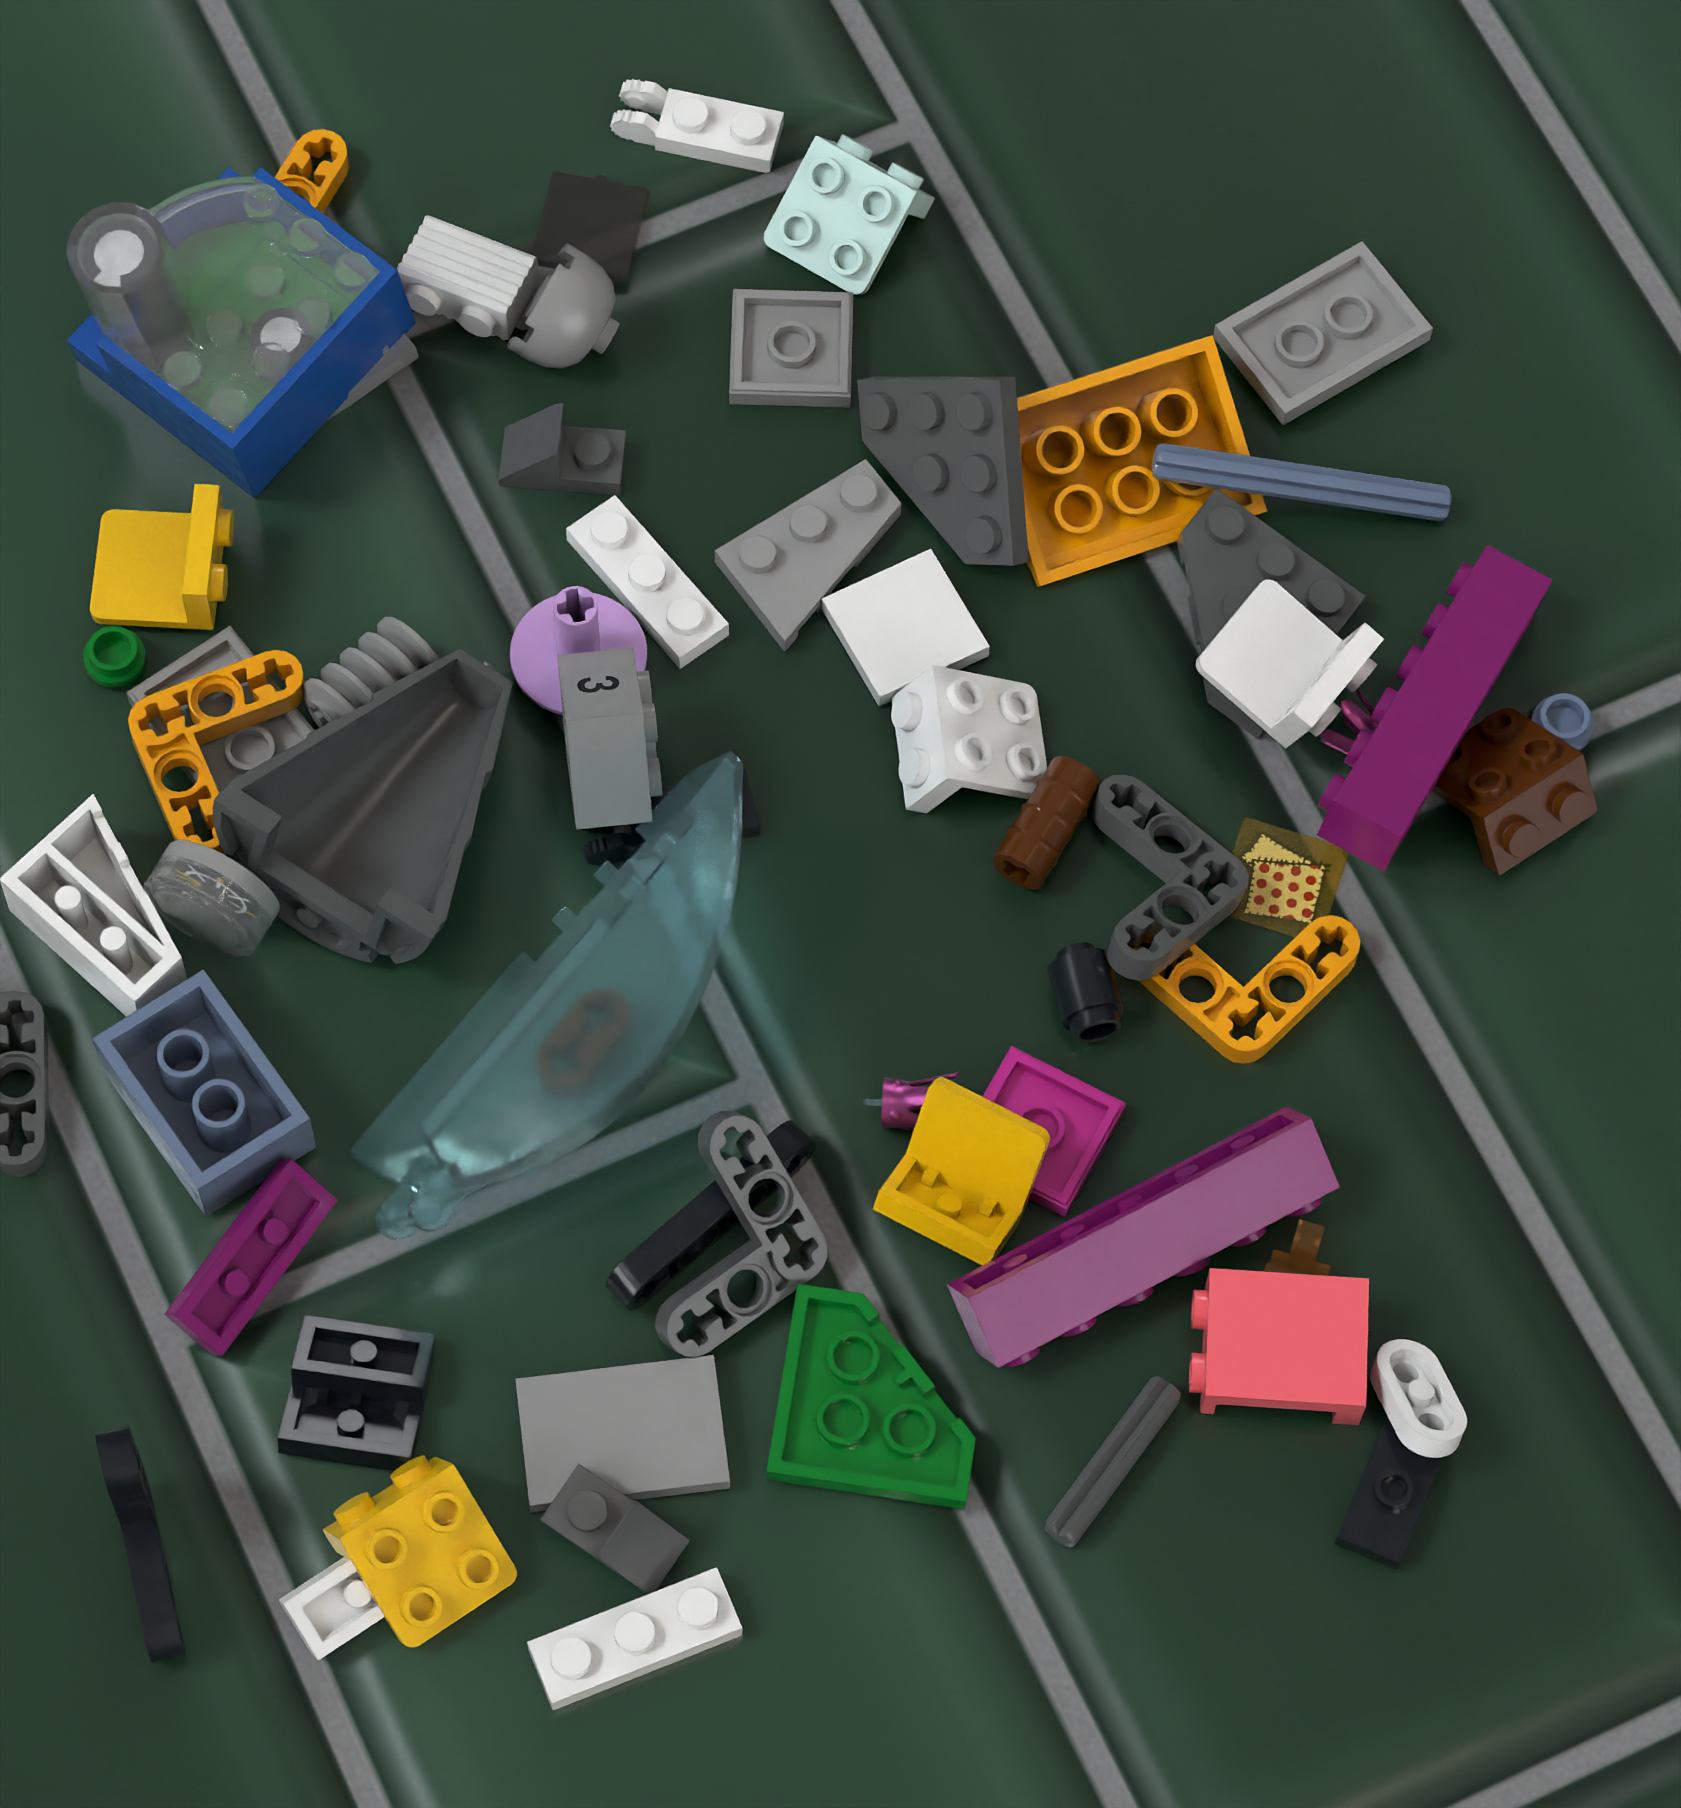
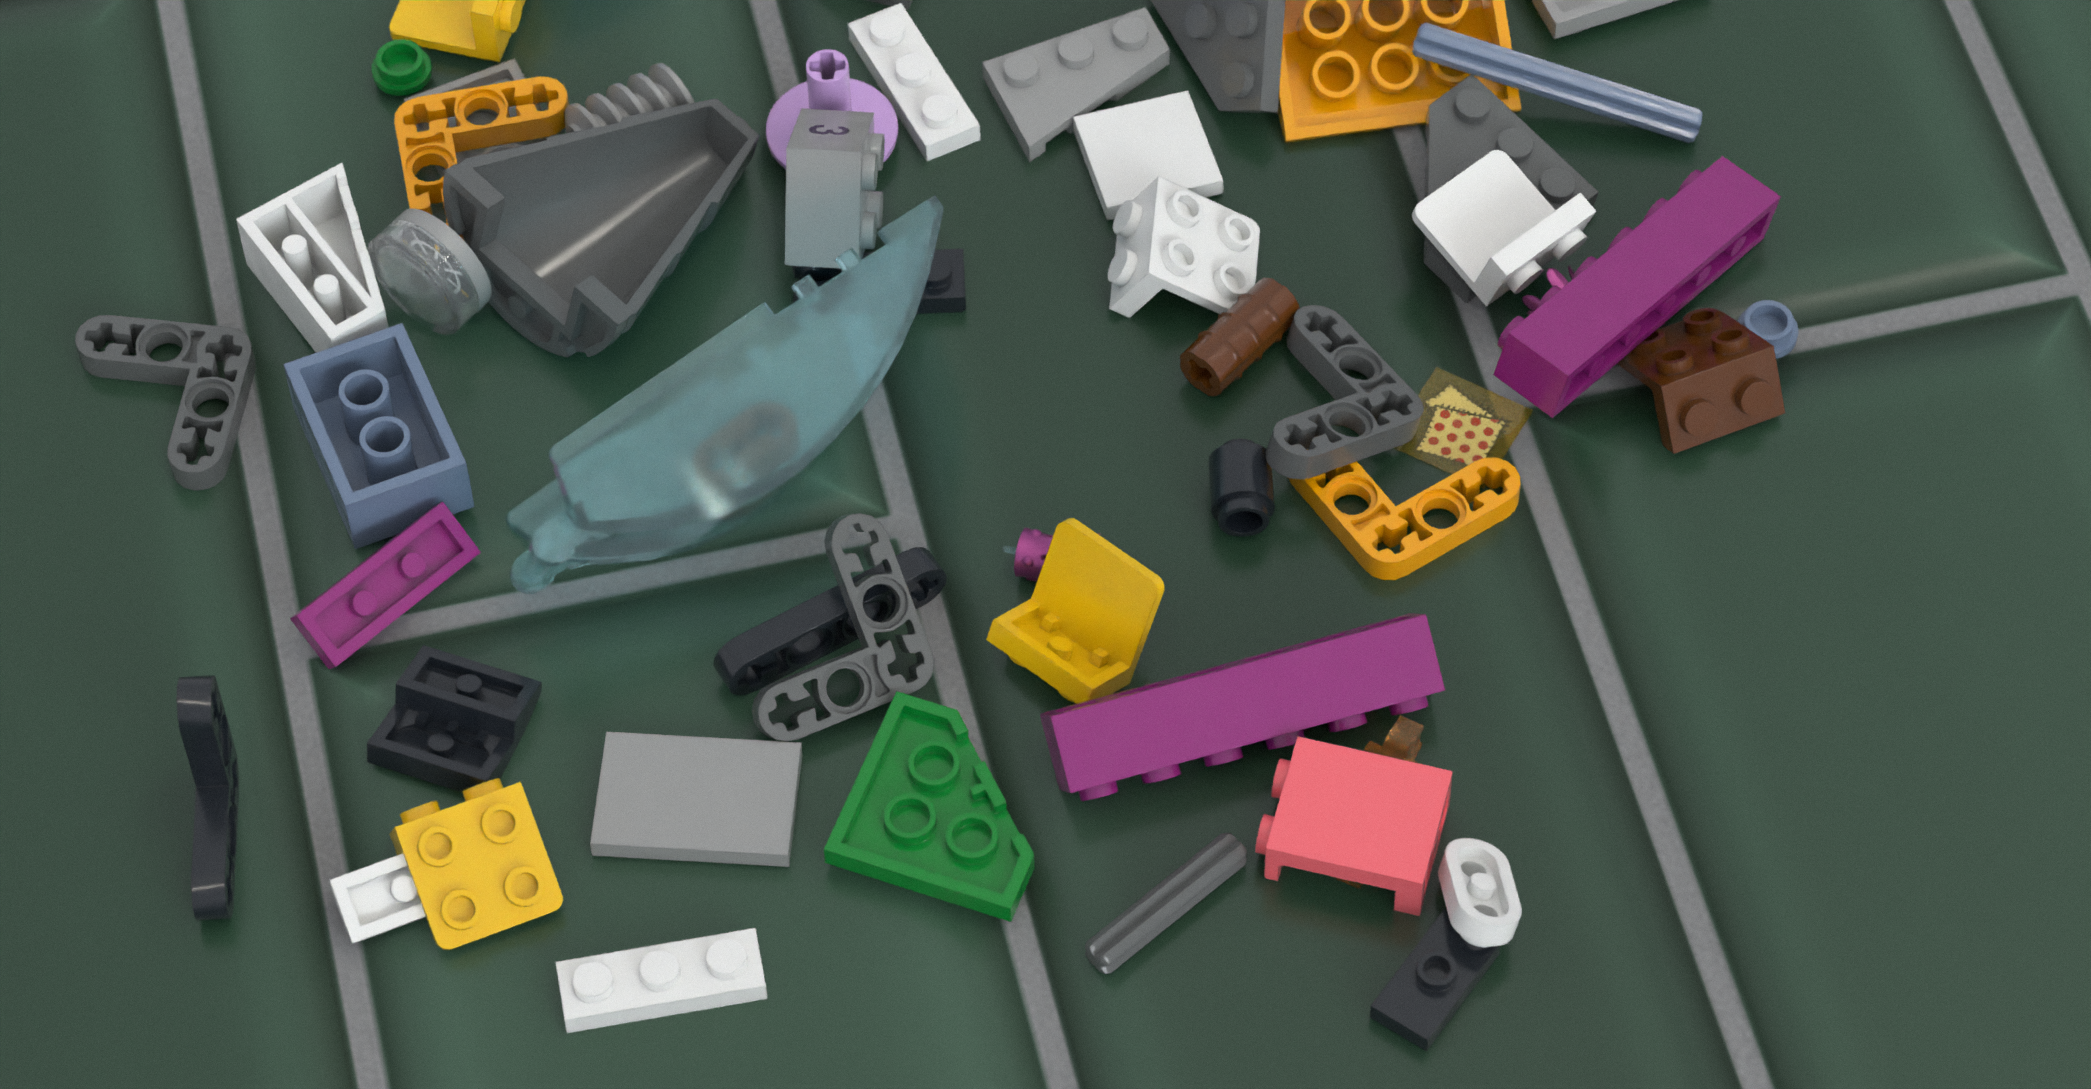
camera: 15 degrees right, 10 degrees down
dark grey slope [540,1463,690,1594] -> none
dark pink tile [982,1046,1126,1218] -> none

